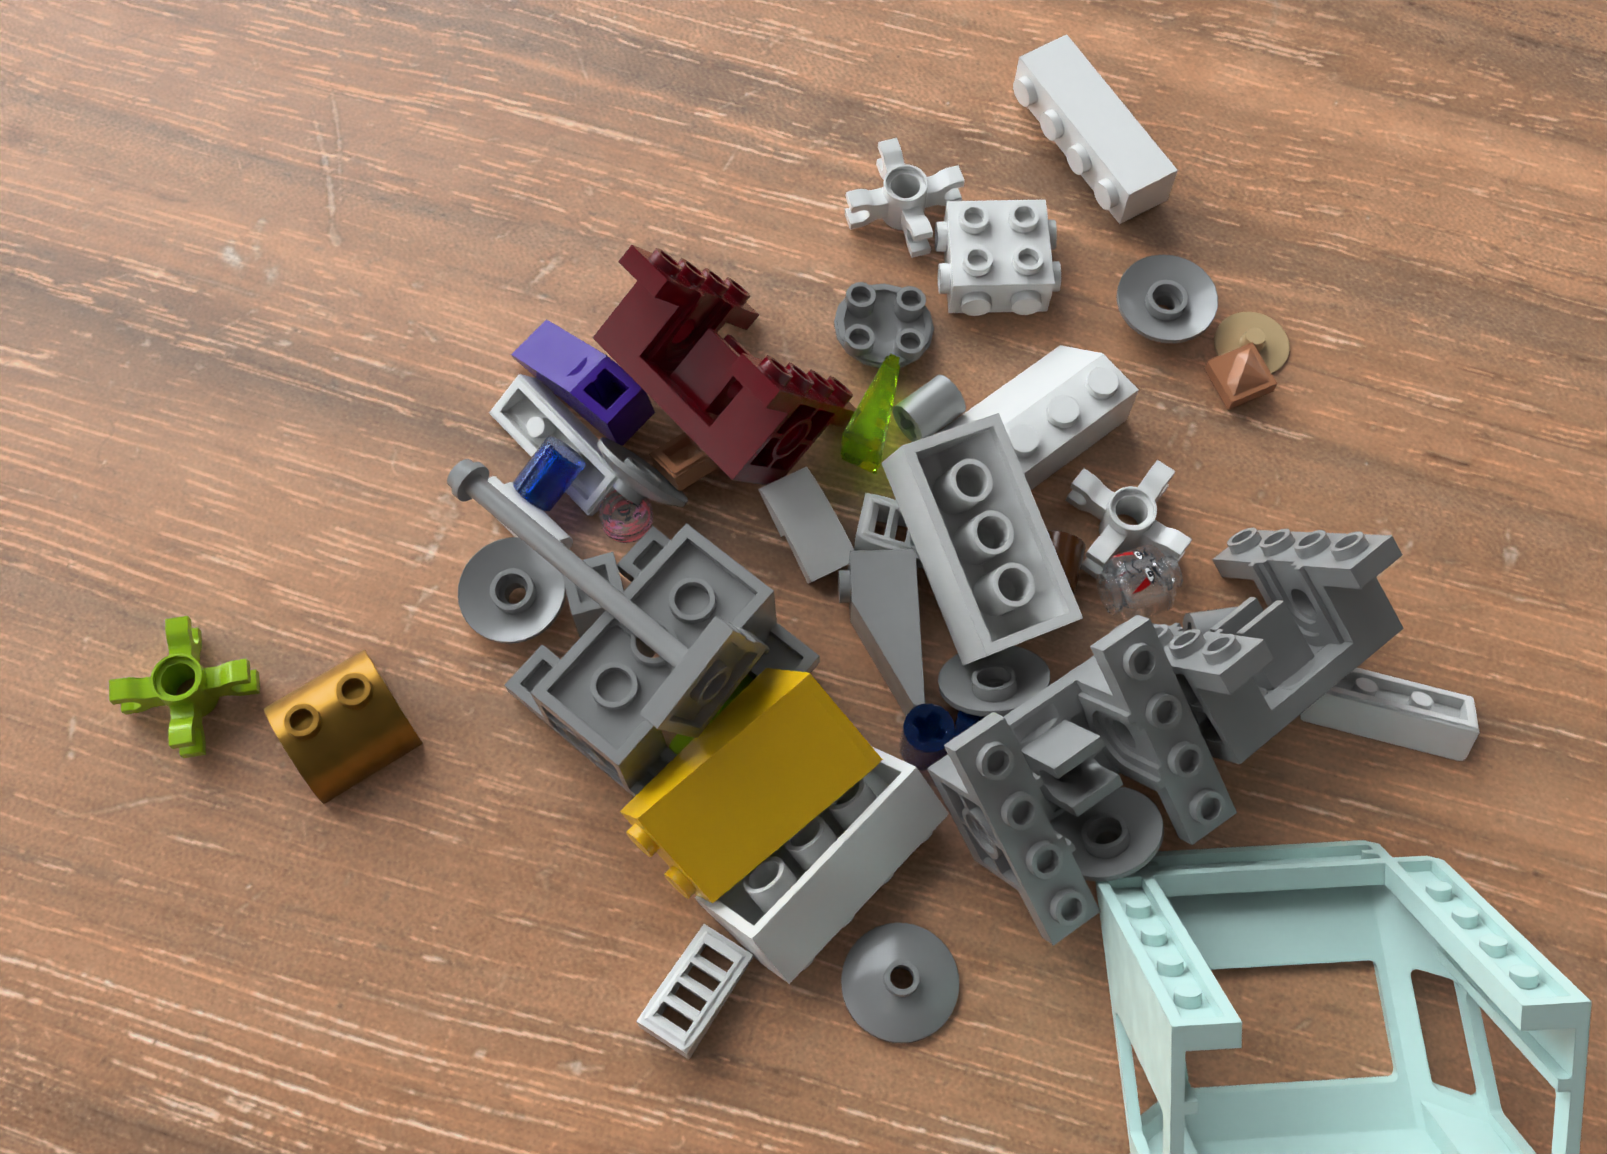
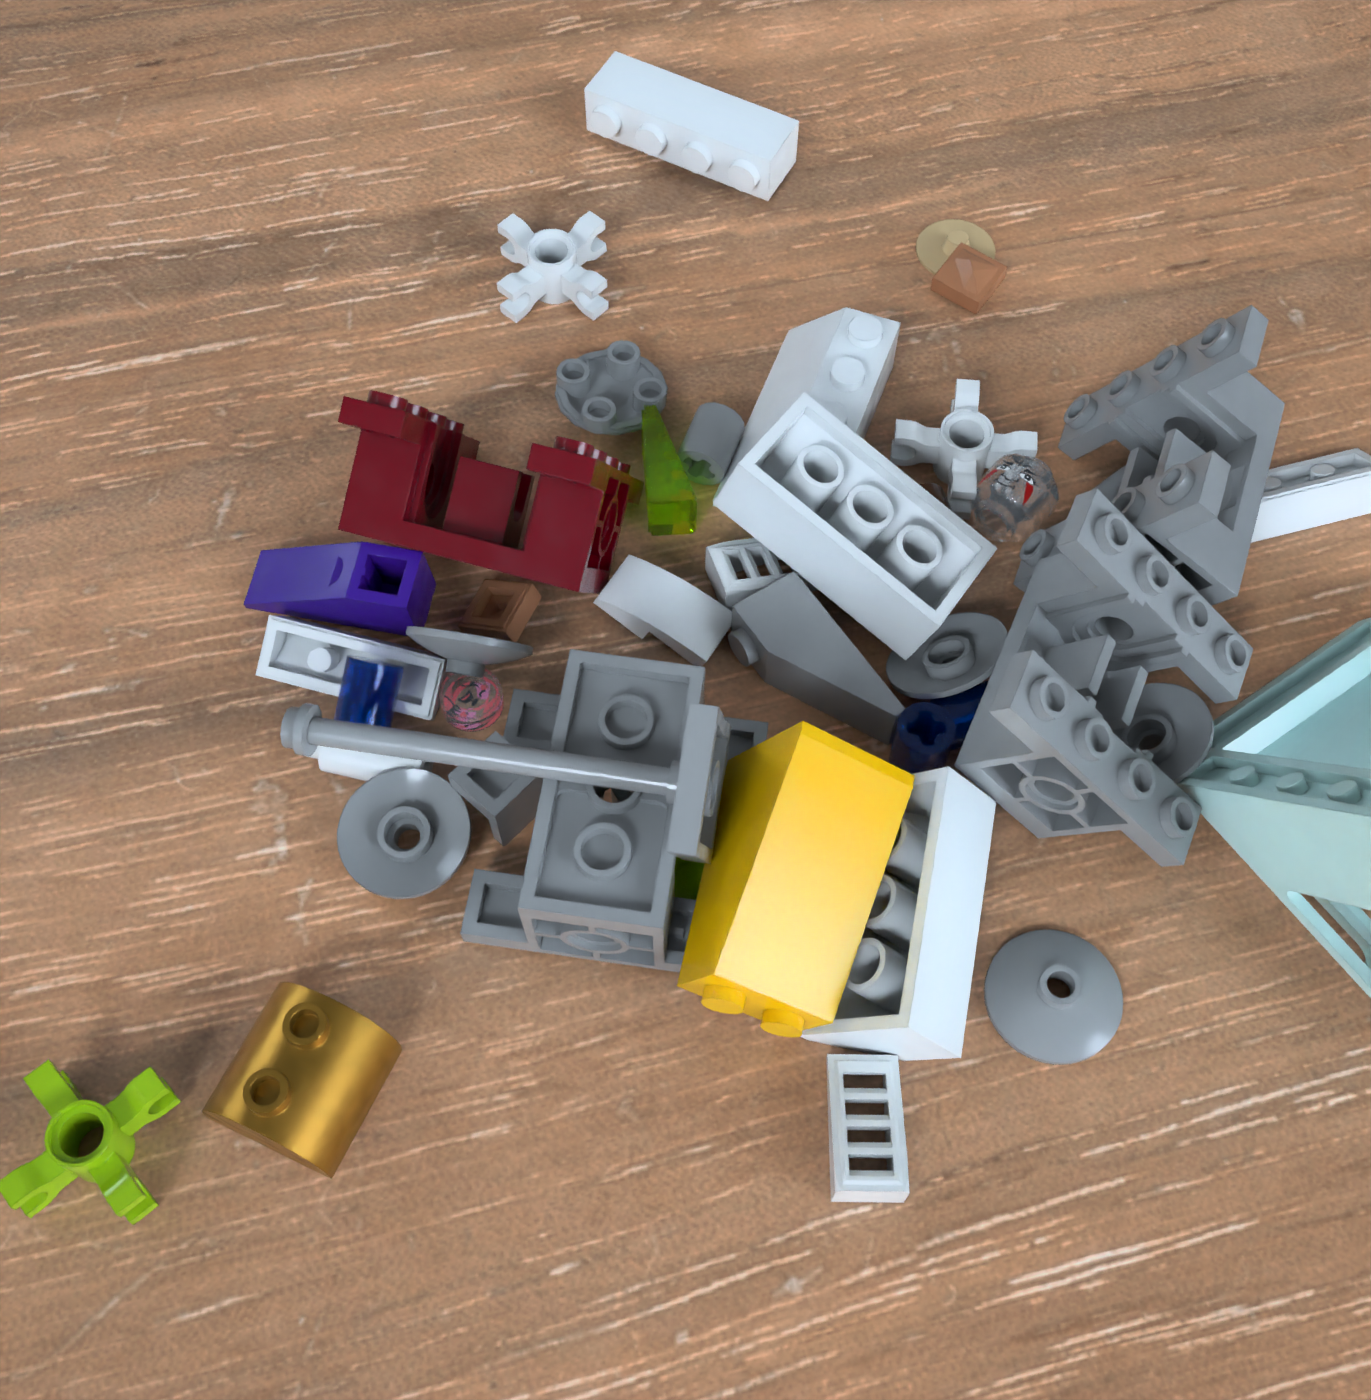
camera: 30 degrees left, 5 degrees down
white brick [935,199,1061,316] -> none
light grey dish [1116,255,1218,343] -> none

